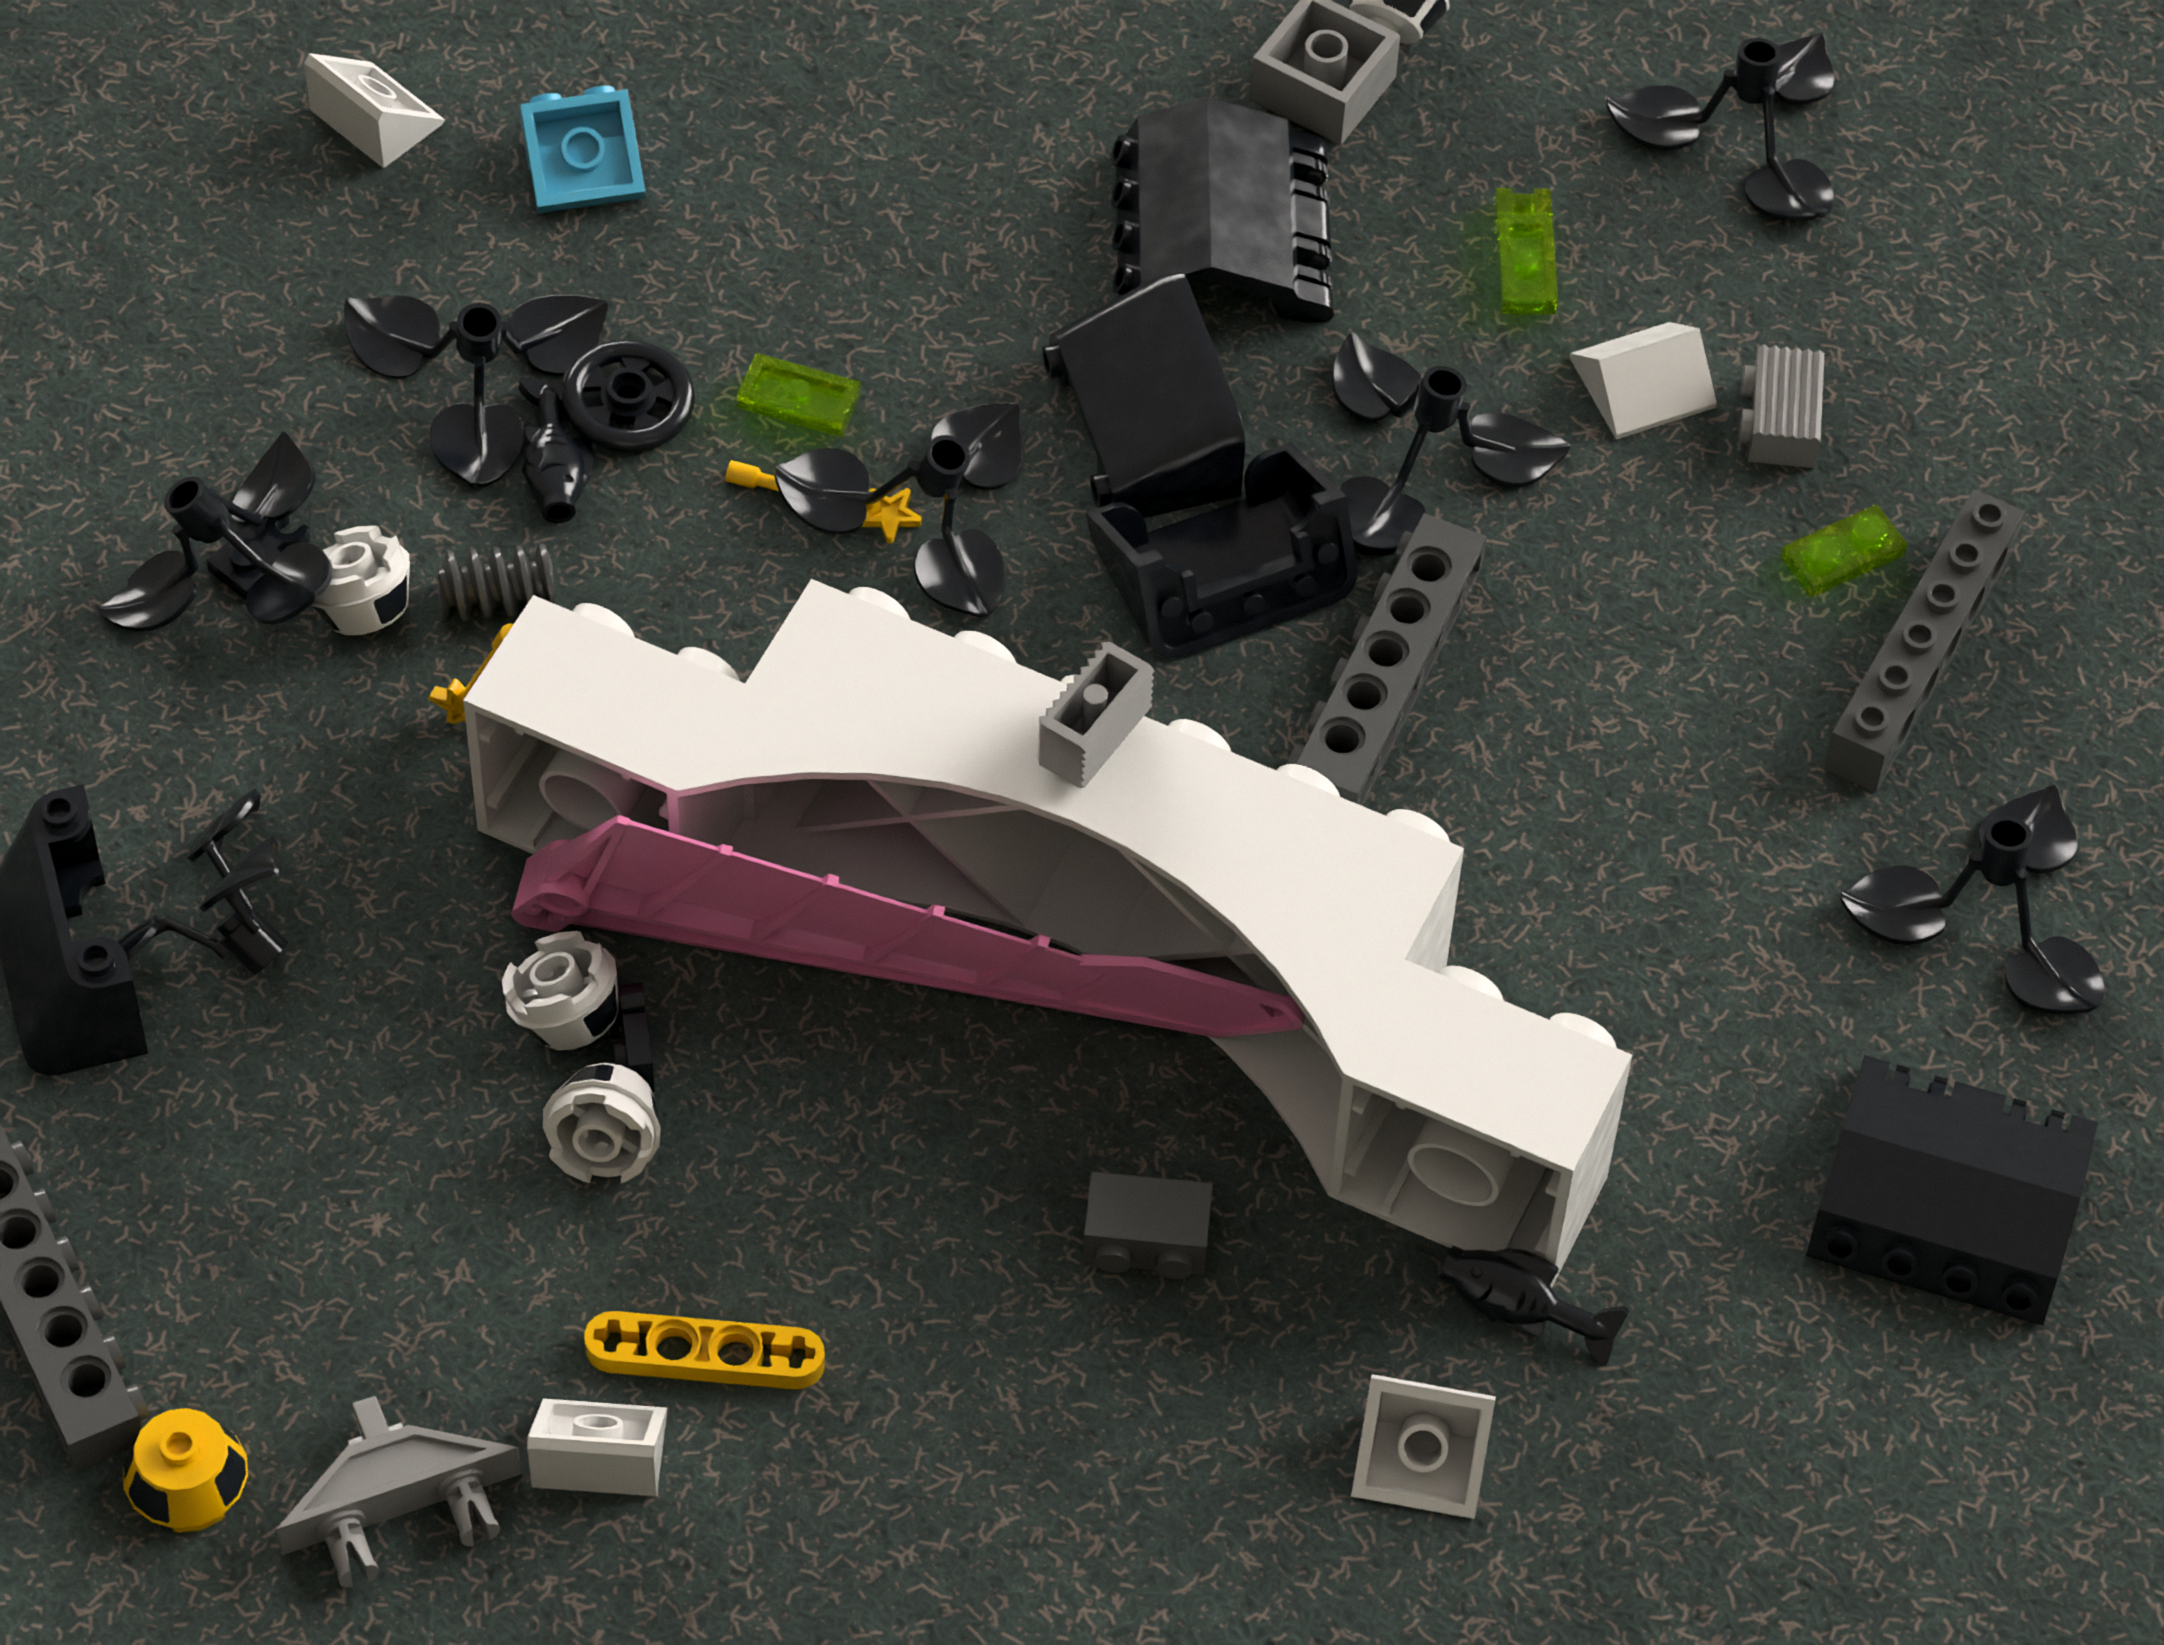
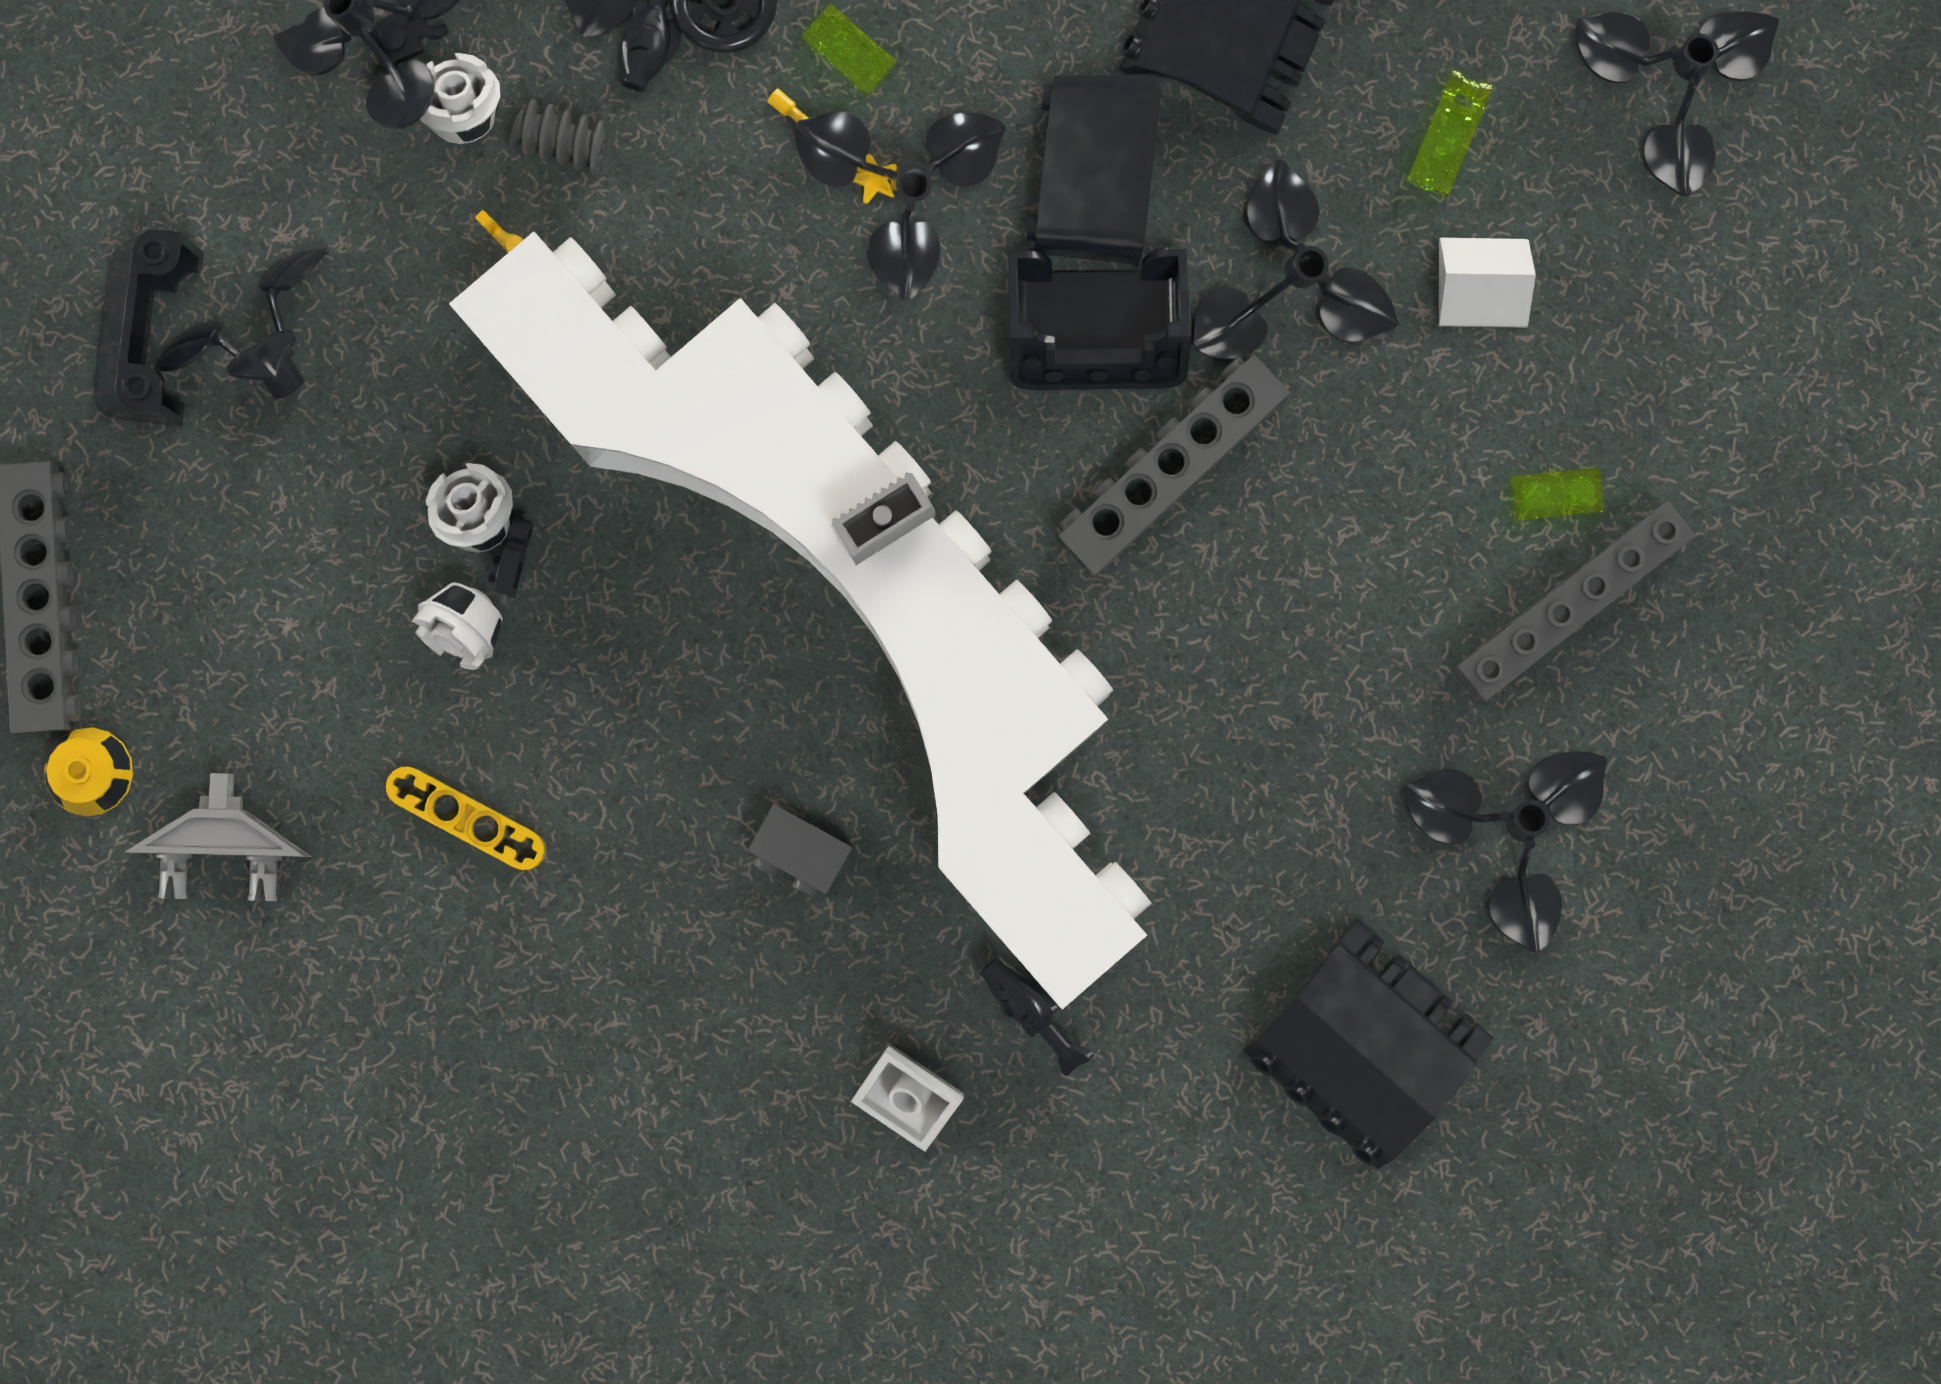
camera: 20 degrees right, 30 degrees up
bright pink wing [511,815,1305,1038] -> none
white slope [527,1399,667,1496] -> none
light grey brick [1739,344,1824,468] -> none

